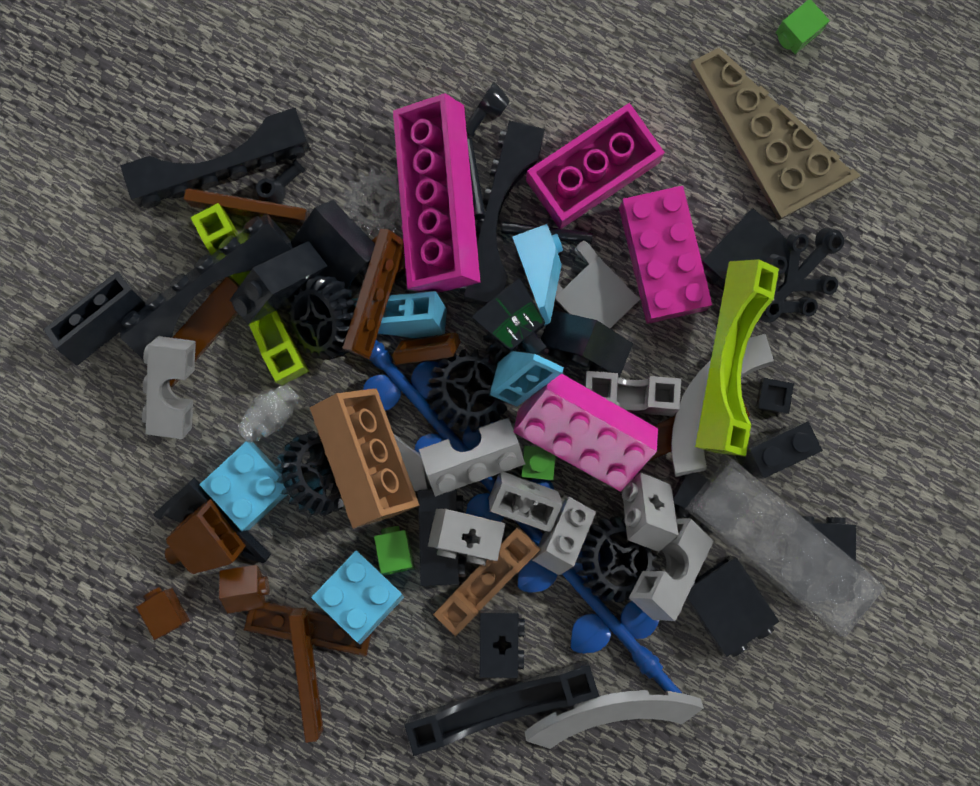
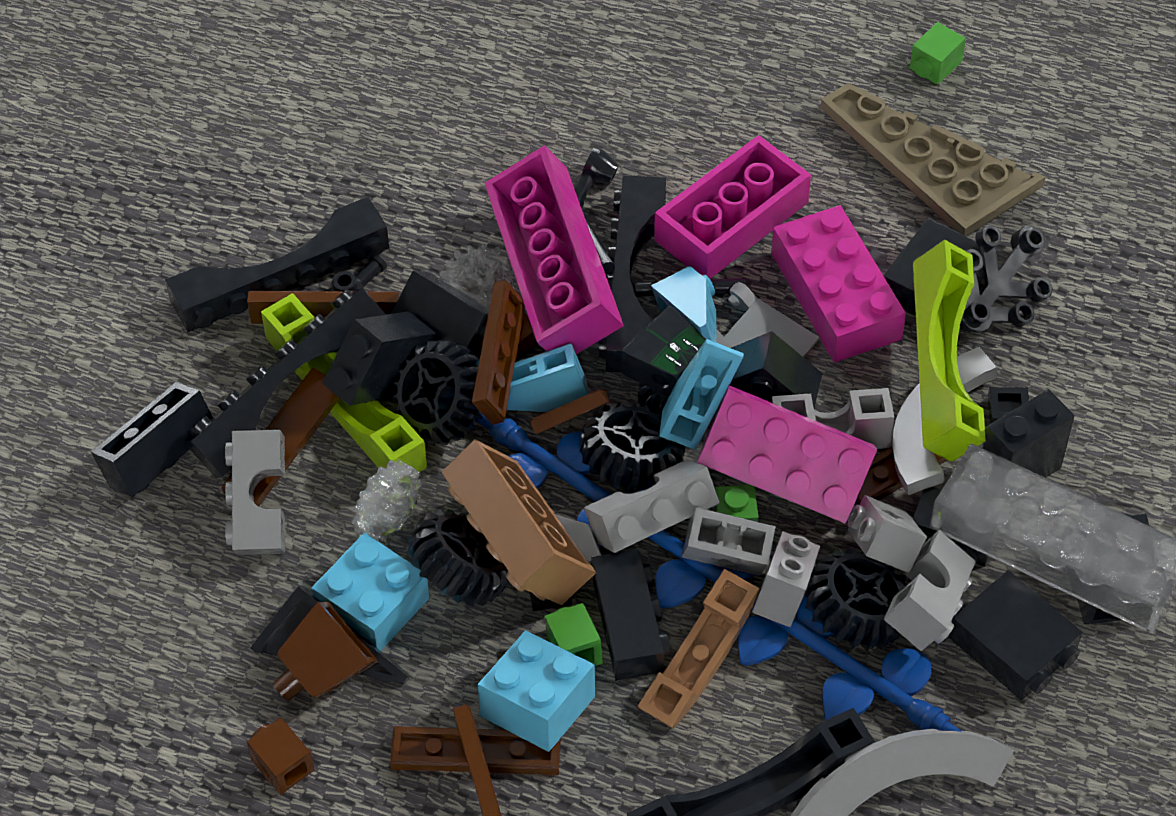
camera: 10 degrees left, 30 degrees down
reddish brown brick [219,565,270,614] -> none
light grey brick [428,509,505,566] -> none
black brick [479,610,525,678] -> none

